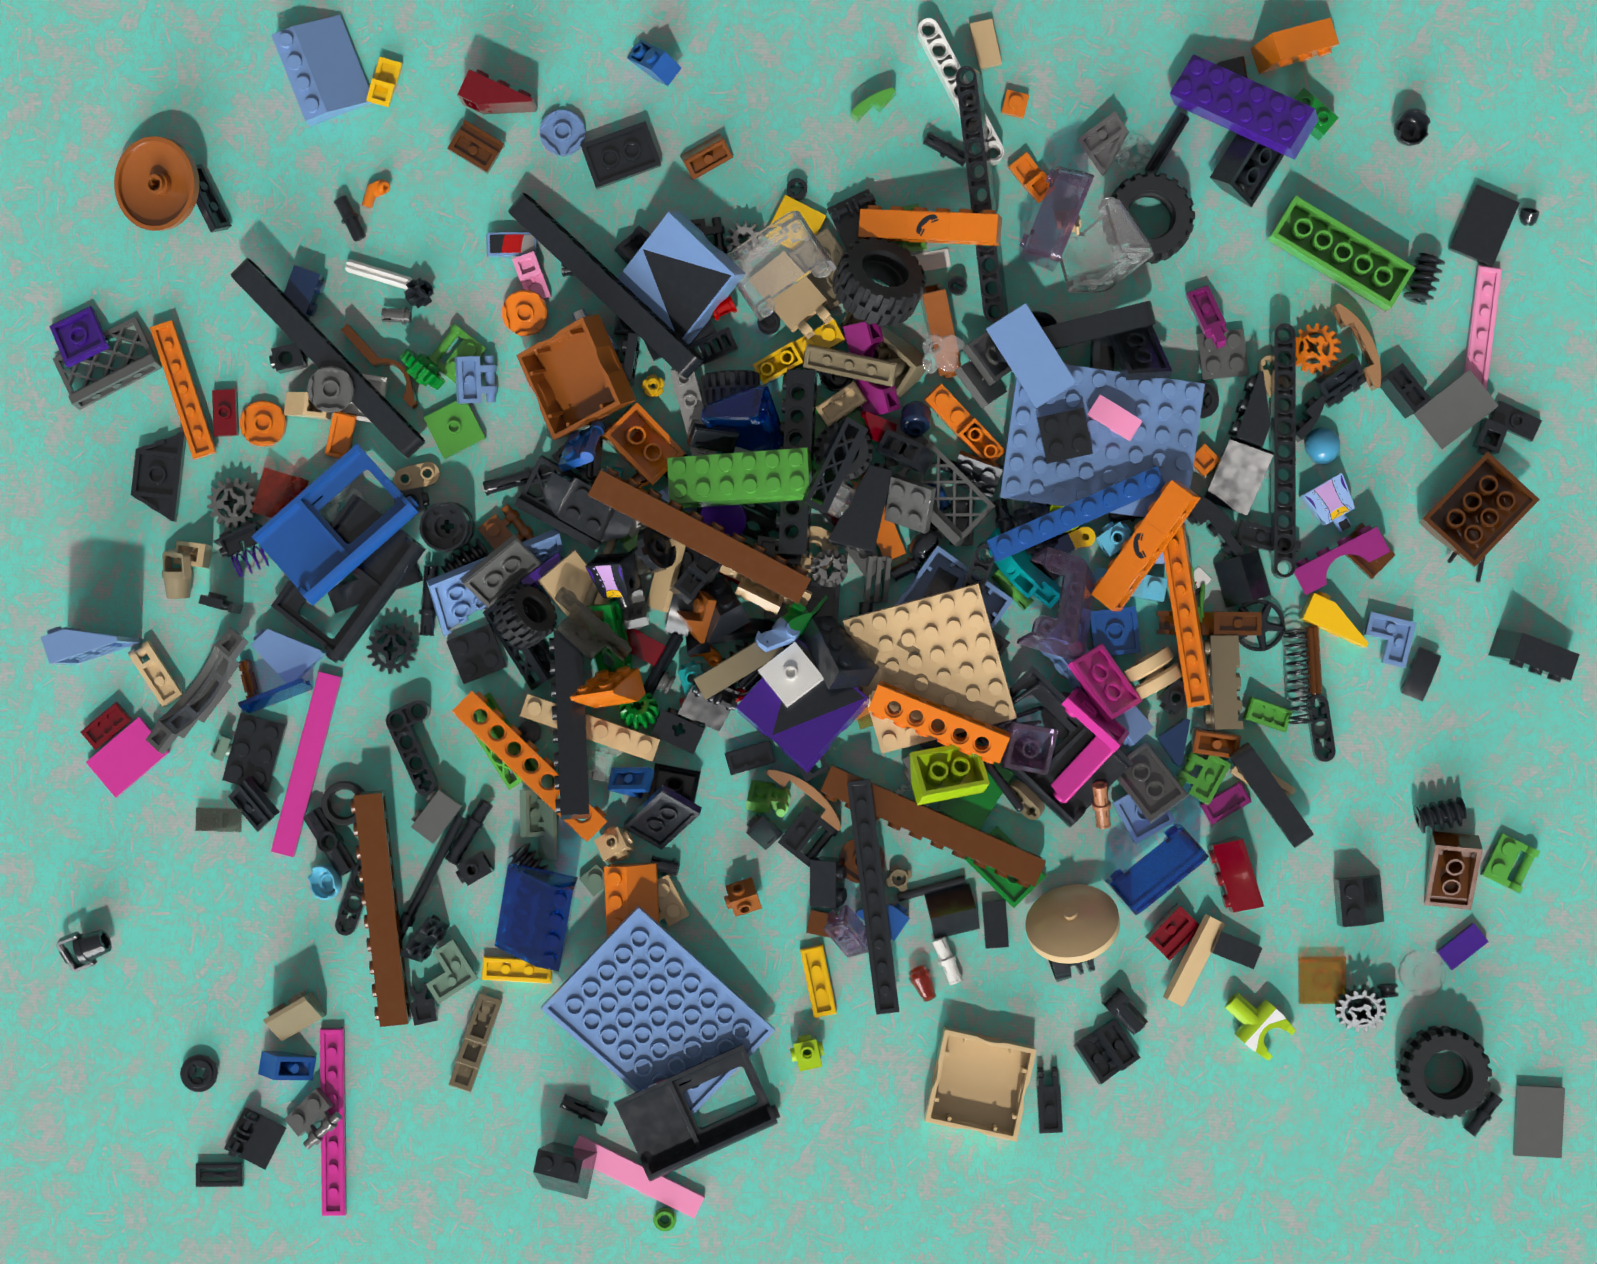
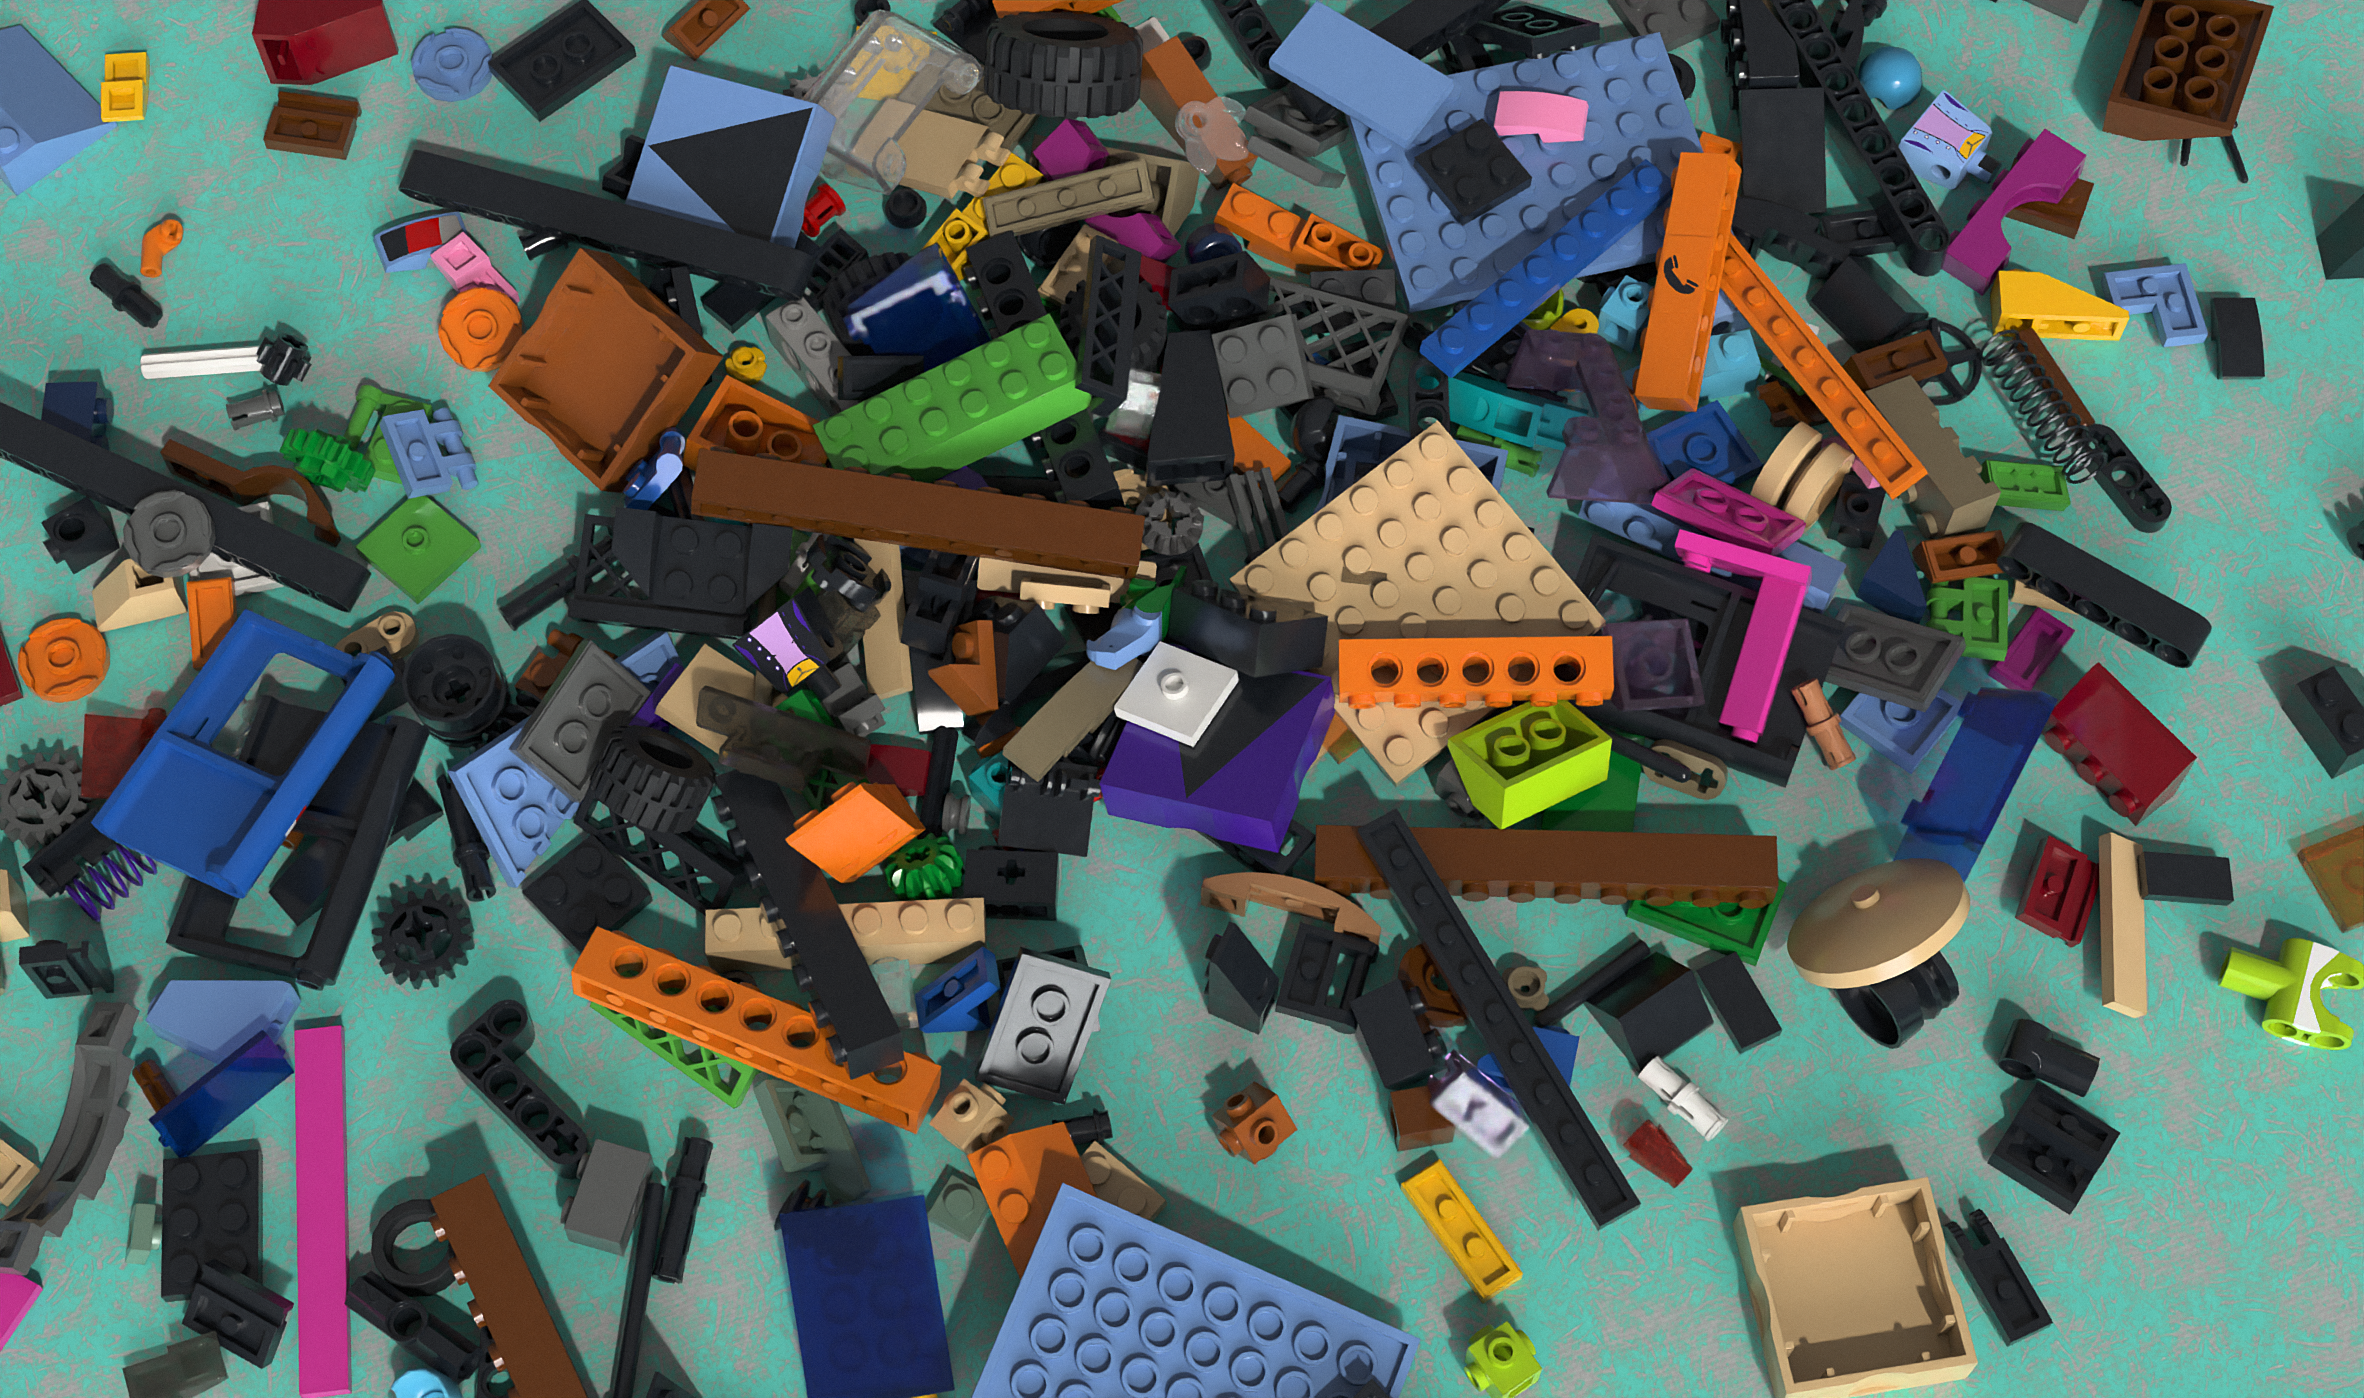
camera: 20 degrees left, 25 degrees down
black brick [456,851,495,886] -> none
black plate [724,740,775,775] -> none
bright green plate [746,780,791,817] -> none

